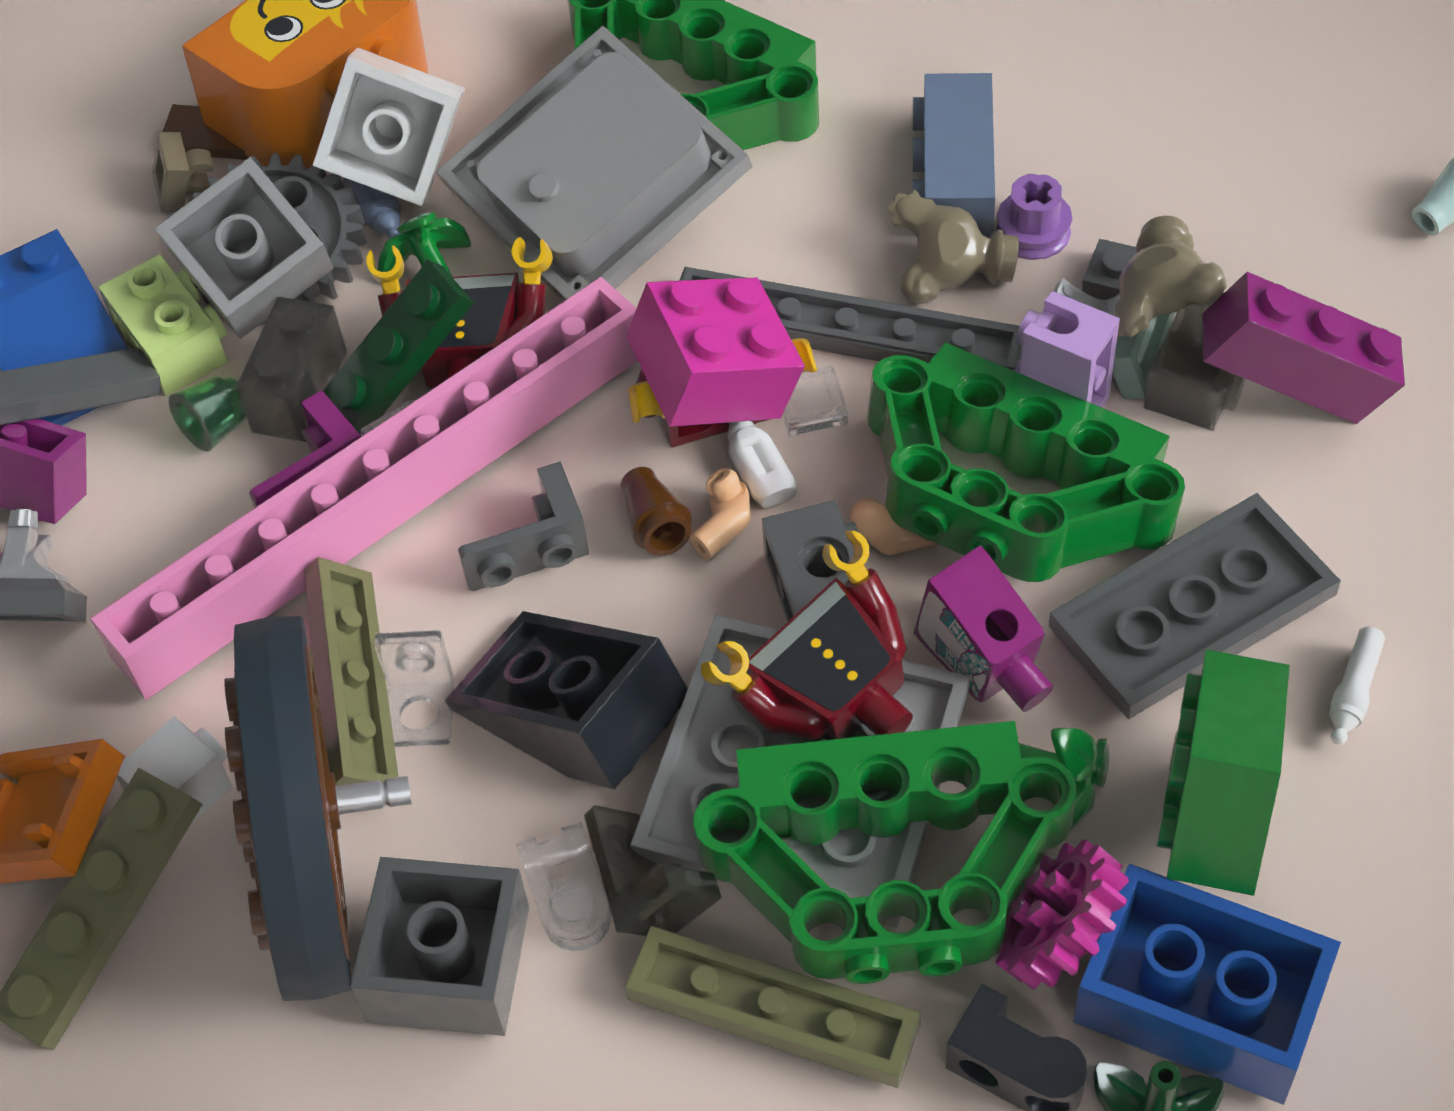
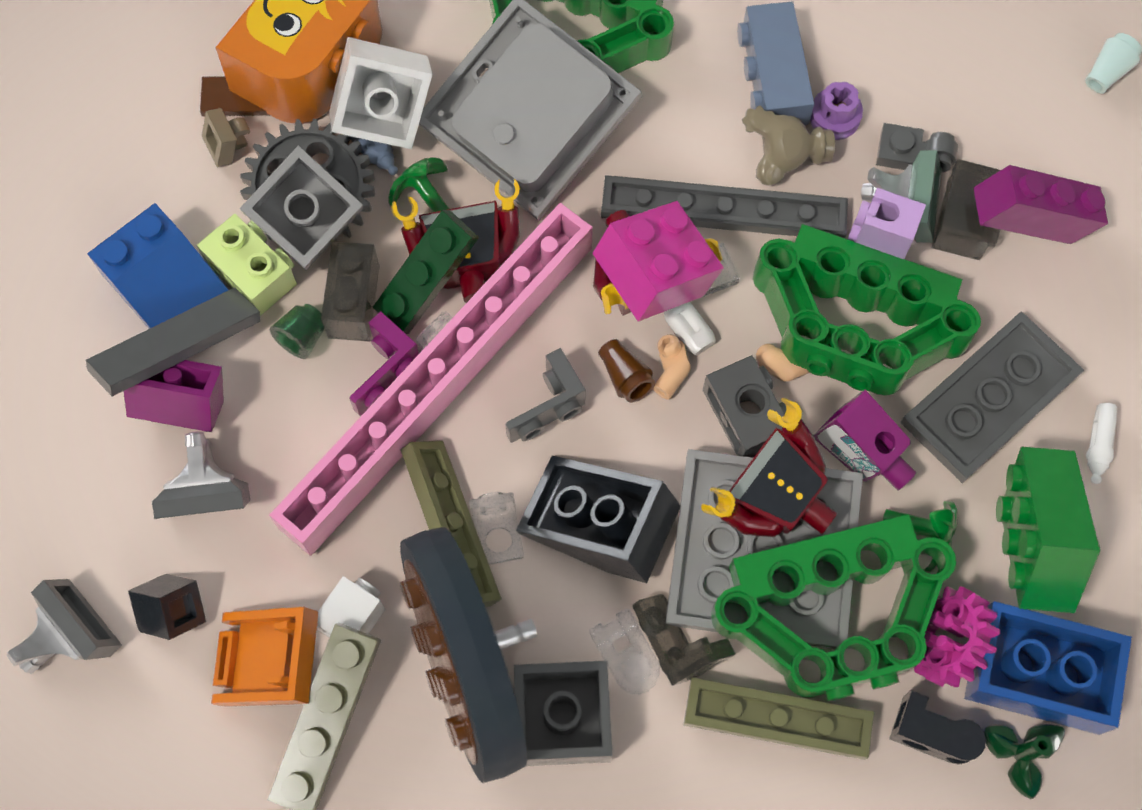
camera: 15 degrees left, 15 degrees up
dark tan animal [1113,216,1227,337] -> none

